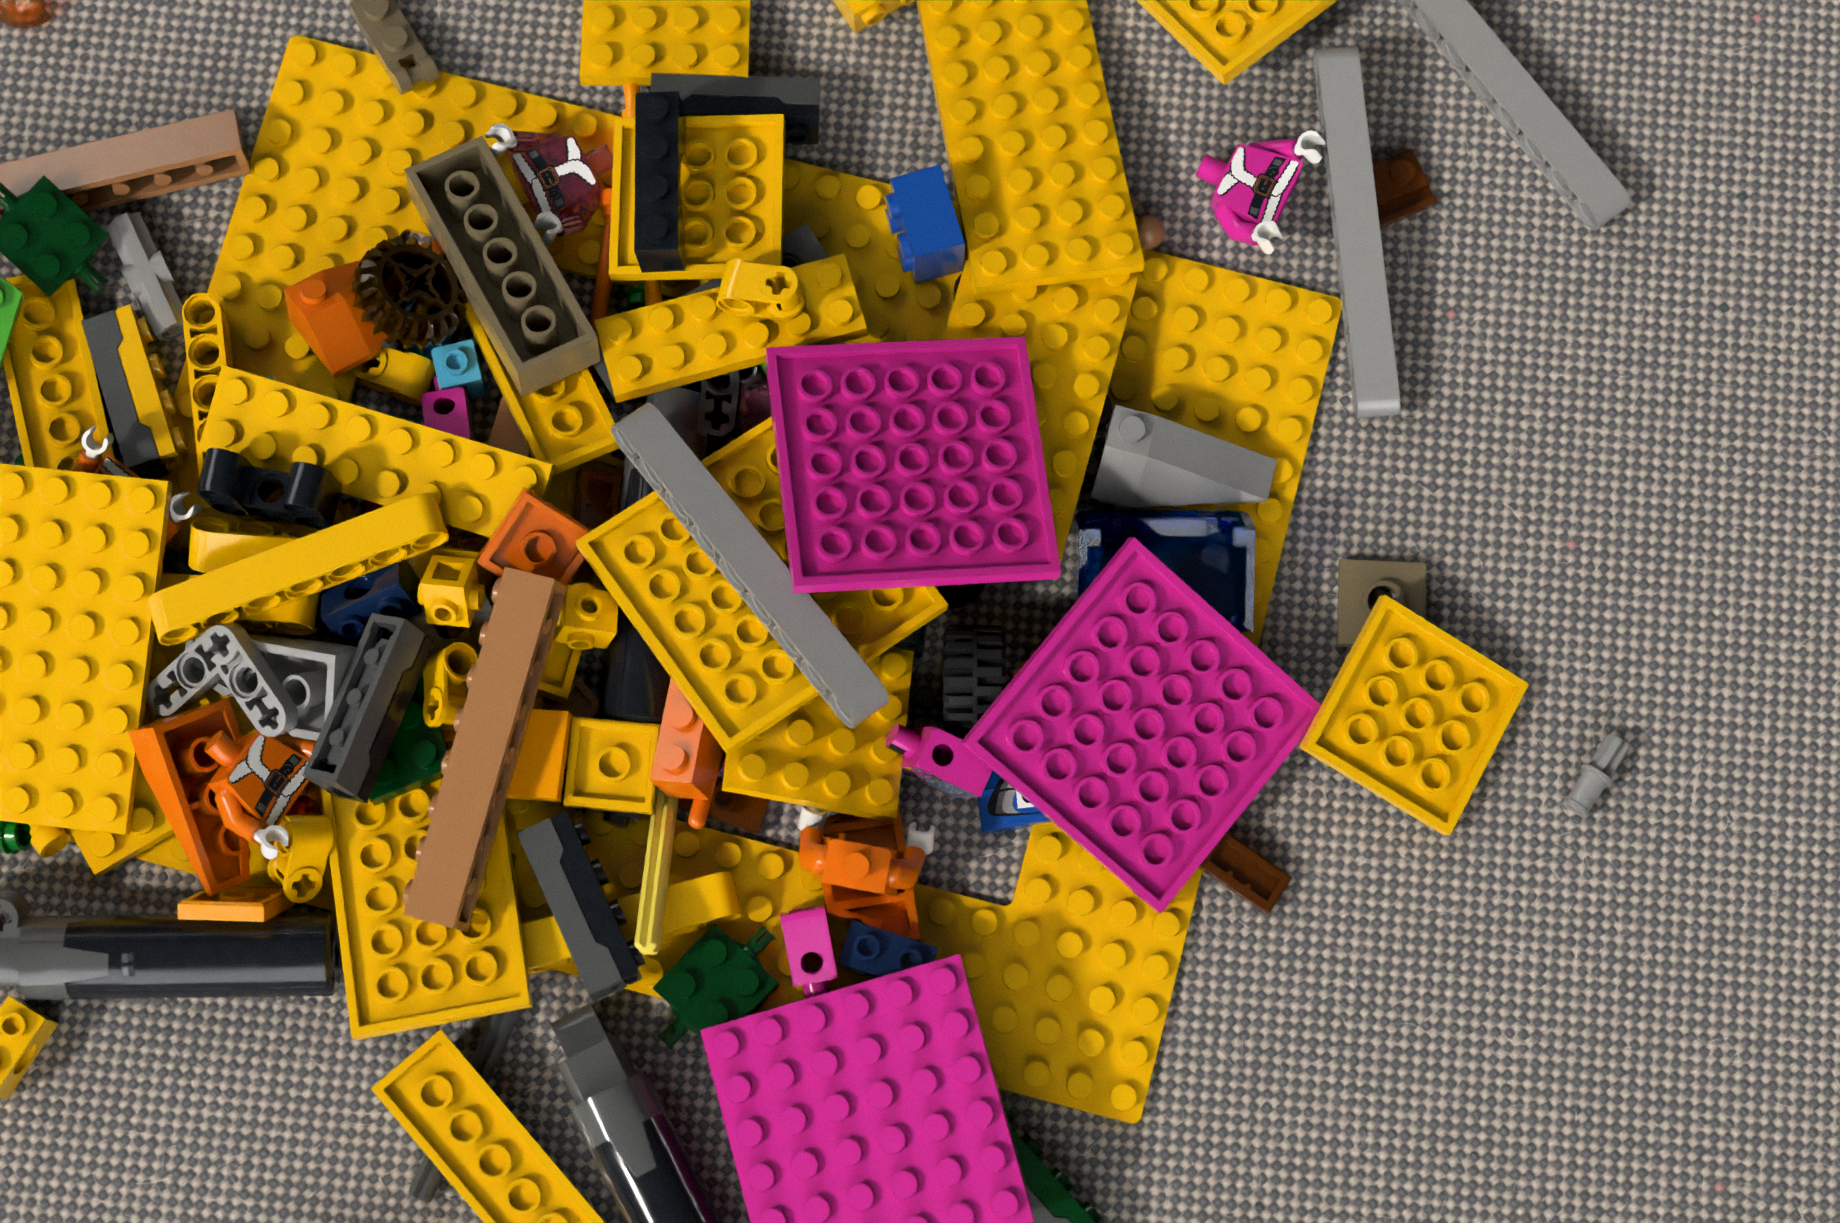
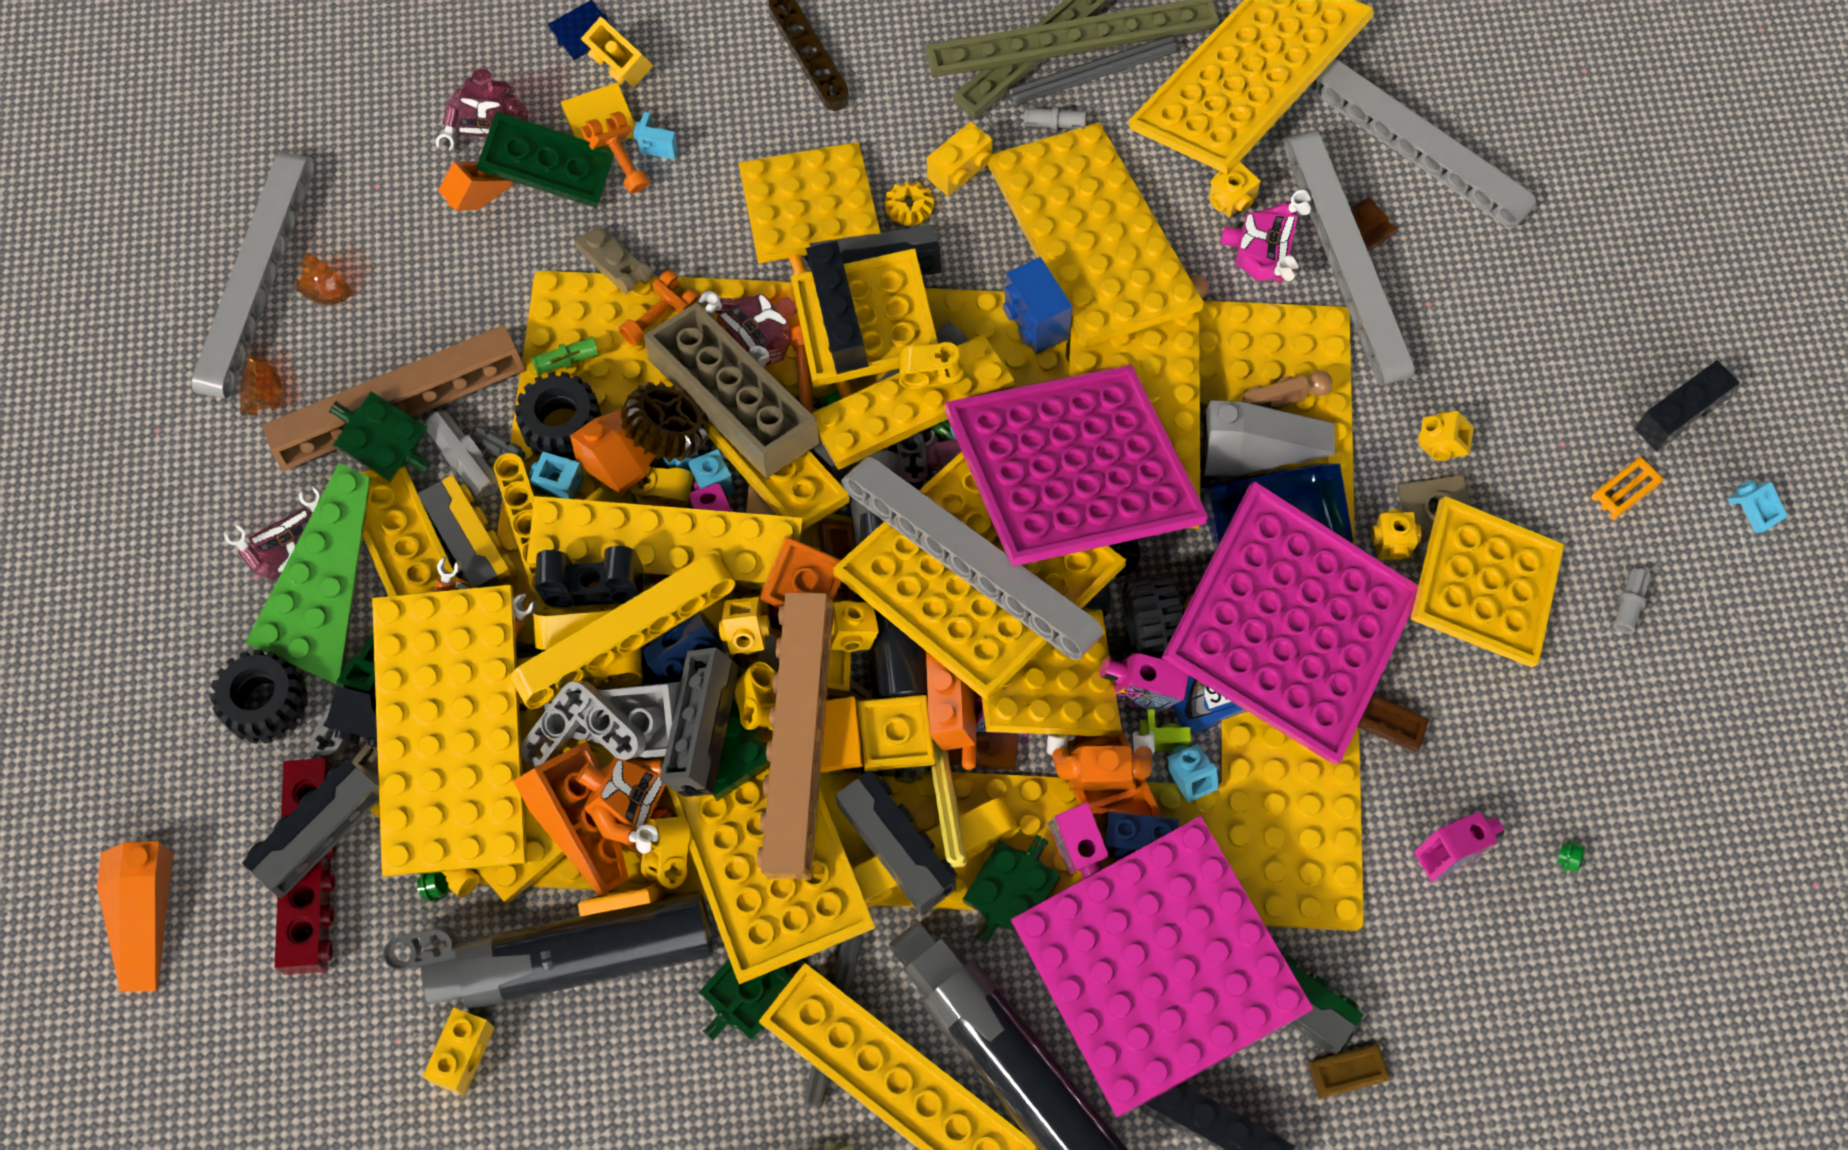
camera: 10 degrees left, 10 degrees down
none -> dark grey axle [471,426,525,459]
none -> black tyre [515,372,602,460]
none -> medium azure brick [529,452,585,499]
none -> bright green pin [531,336,599,376]
none -> orange bar [618,269,702,347]
none -> dark green plate [699,959,792,1043]
none -> yellow gear [885,180,934,226]
none -> lime bracket [1139,709,1191,752]
none -> medium azure brick [1167,744,1219,803]
none -> yellow brick [1208,162,1261,219]
none -> medium nougat plate [1241,371,1333,410]
none -> yellow brick [1371,509,1422,560]
none -> dark pink torso [1414,812,1504,883]
none -> yellow brick [1418,411,1474,461]
none -> green plate [1557,839,1585,873]
none -> light orange tile [1591,456,1664,521]
none -> black arch [1634,360,1740,452]
none -> medium azure bracket [1727,480,1788,533]

